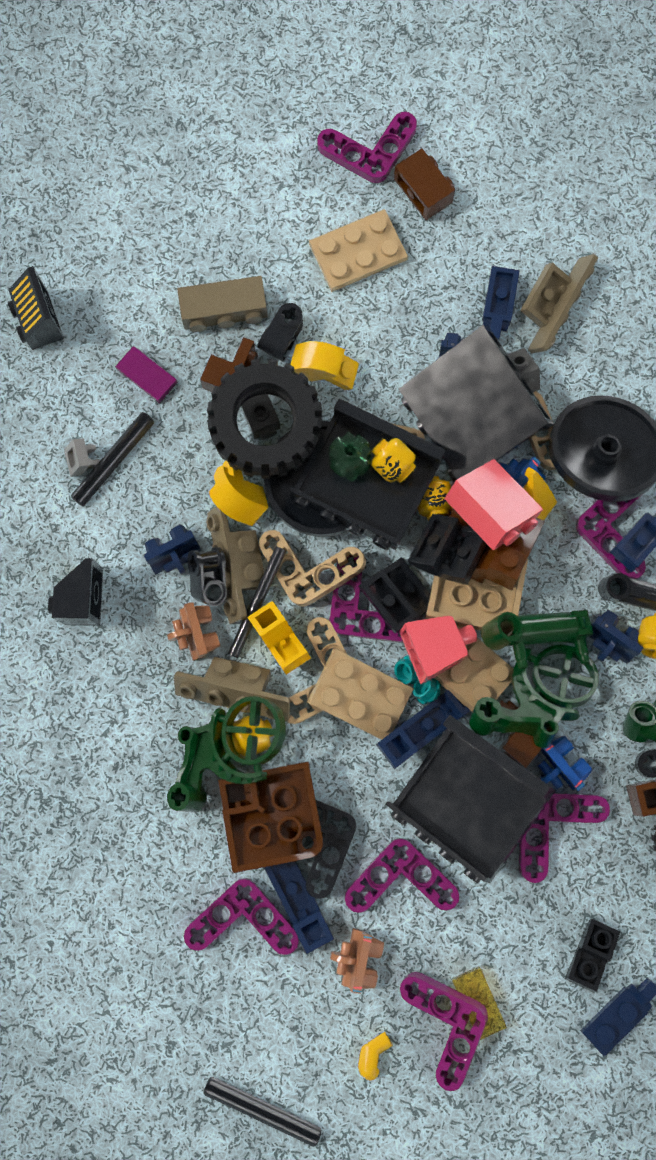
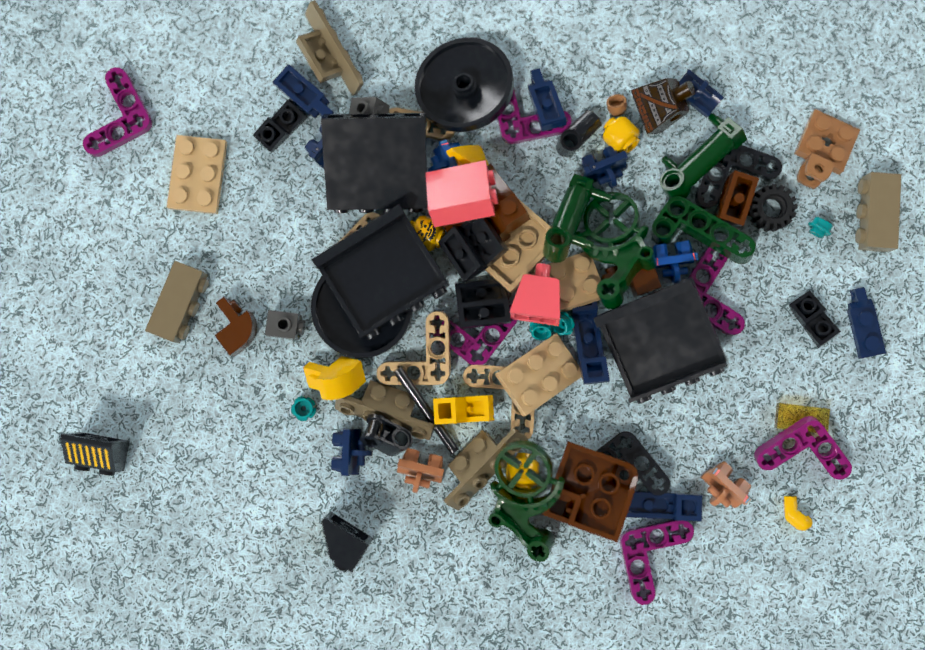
camera: 60 degrees left, 5 degrees up
light grey tile [64,438,100,477] -> none
black axle [71,412,154,506] -> none
magenta tile [115,346,178,404] -> none
black axle [203,1077,322,1147] -> none
black tyre [207,359,322,479] -> none
black piece [257,303,303,362] -> none
yellow brick [290,341,359,390] -> none
clear green brick [329,431,372,482] -> none
magenta beam [345,838,459,913] -> none
yellow head [371,438,416,483] -> none
reddish brown brick [394,148,455,220] -> none
none -> black slope [253,99,308,152]
none -> teal plate [291,396,316,421]
none -> dark green beam [652,196,756,264]

